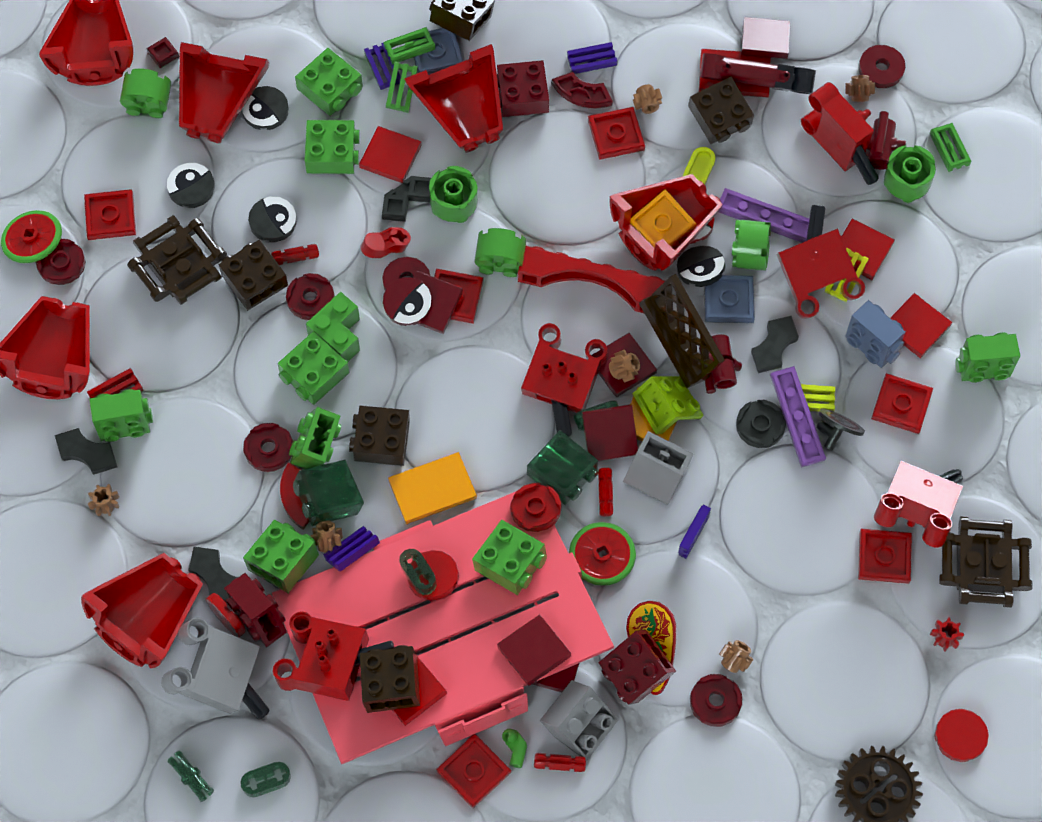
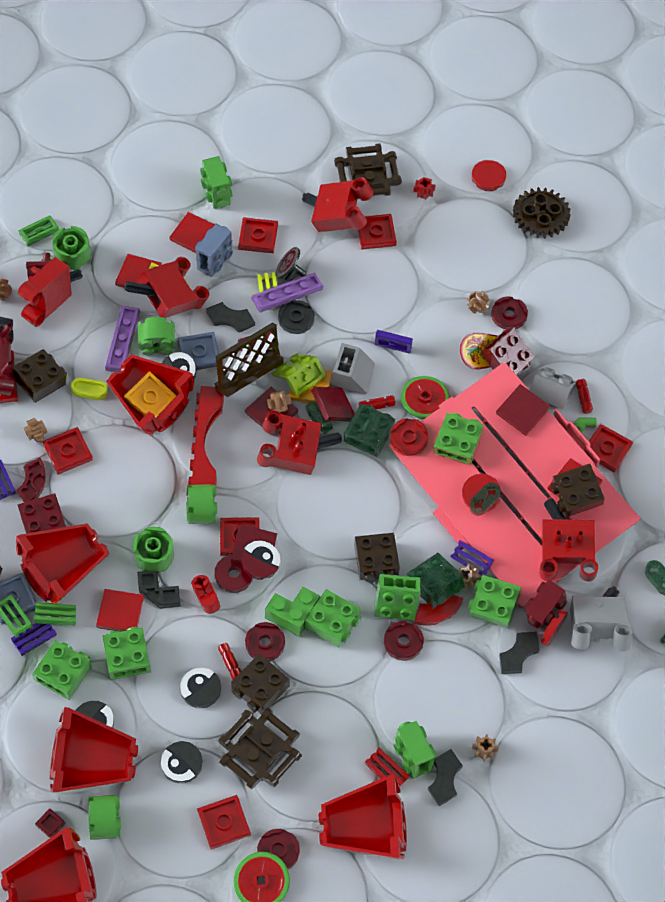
camera: 105 degrees left, 5 degrees down
red cone [81,553,203,669] -> none
light orange tile [388,452,477,524] -> none

